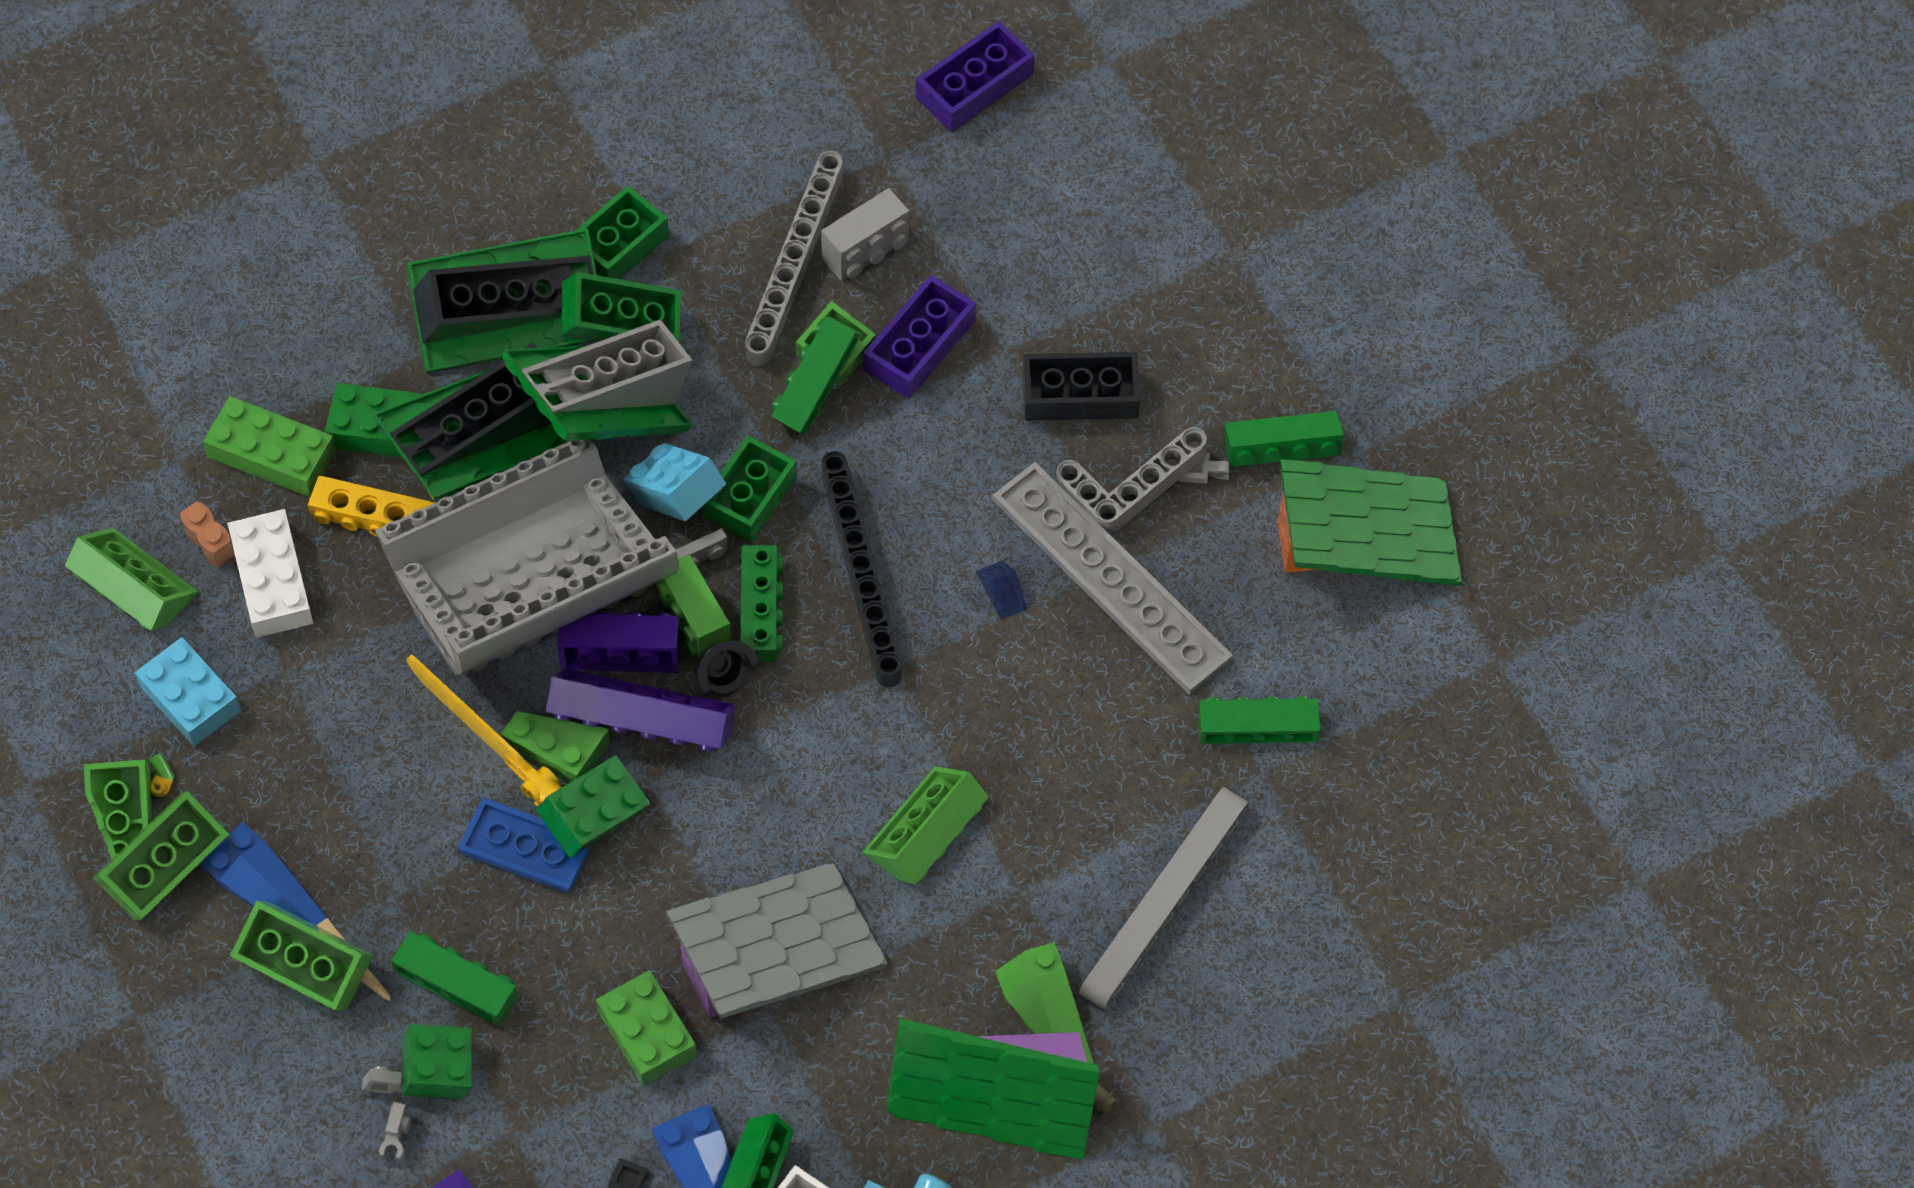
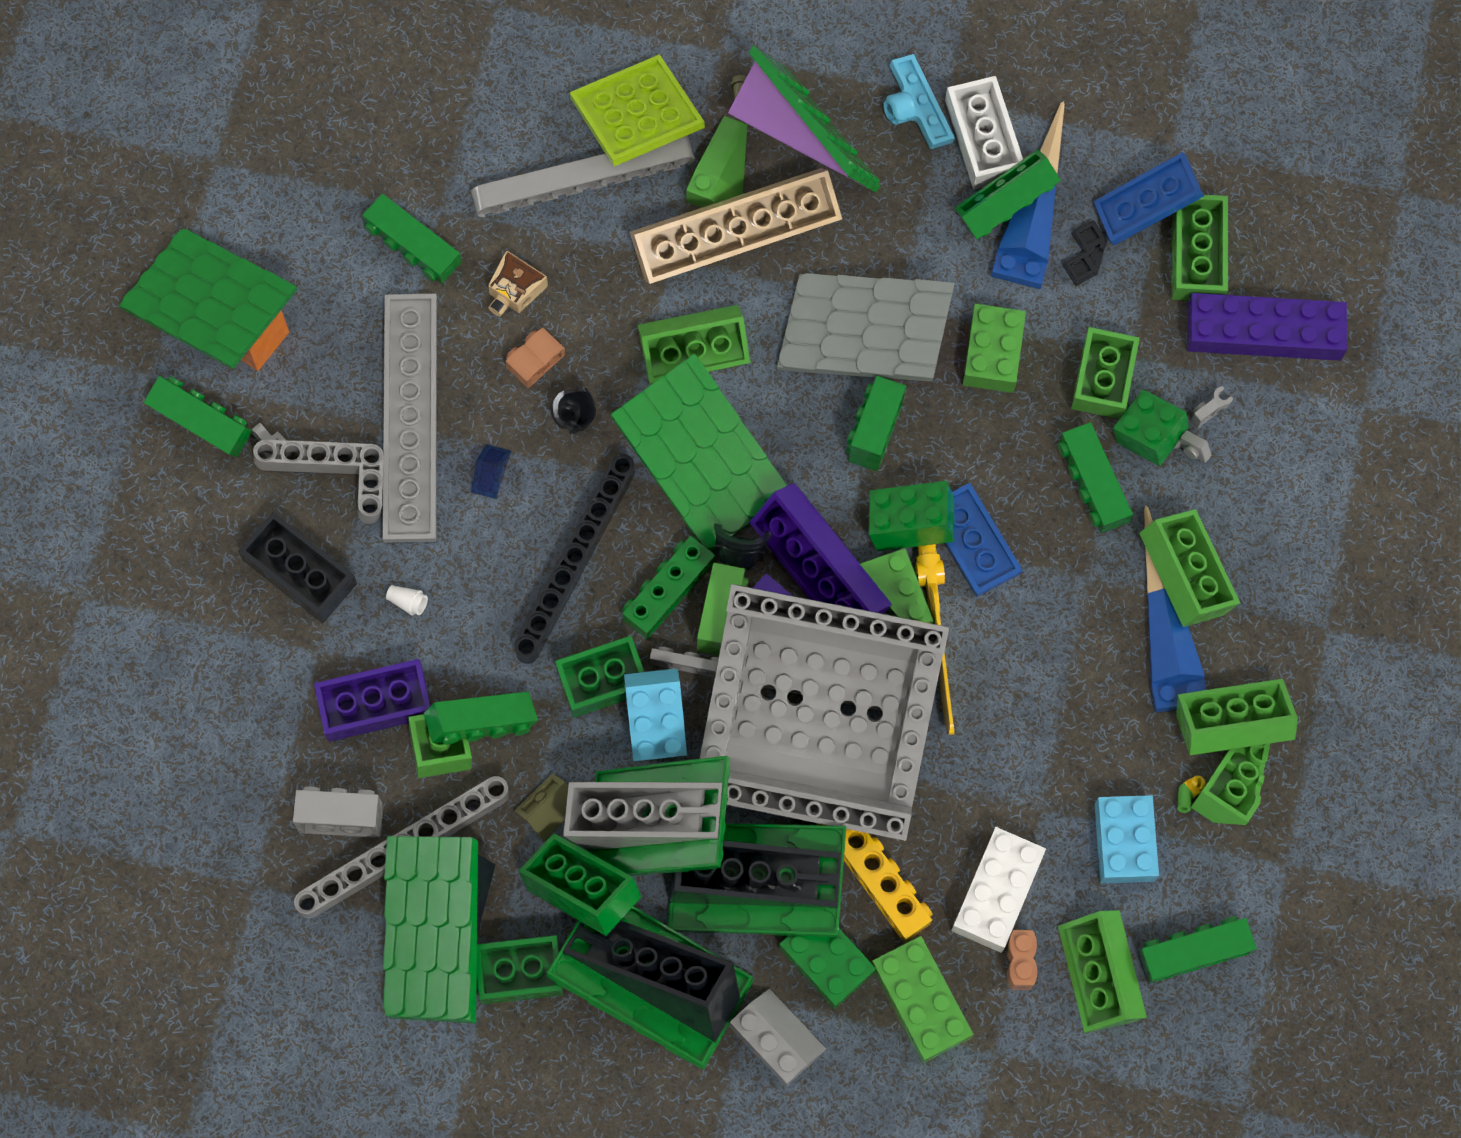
camera: 140 degrees left, 10 degrees up
dark purple brick [916,21,1035,132] -> none
none -> green piece [383,836,496,1024]
none -> white cone [386,585,428,615]
none -> torso [488,251,548,317]
none -> nougat brick [506,328,565,388]
none -> olive panel [515,773,569,840]
none -> black cap [550,386,596,434]
none -> lime plate [570,54,705,167]
none -> green piece [611,354,787,552]
none -> tan brick [630,168,842,284]
none -> light grey slope [729,989,826,1087]
none -> green brick [846,376,906,472]
none -> bright green brick [1071,327,1140,419]
none -> green brick [1138,916,1257,984]

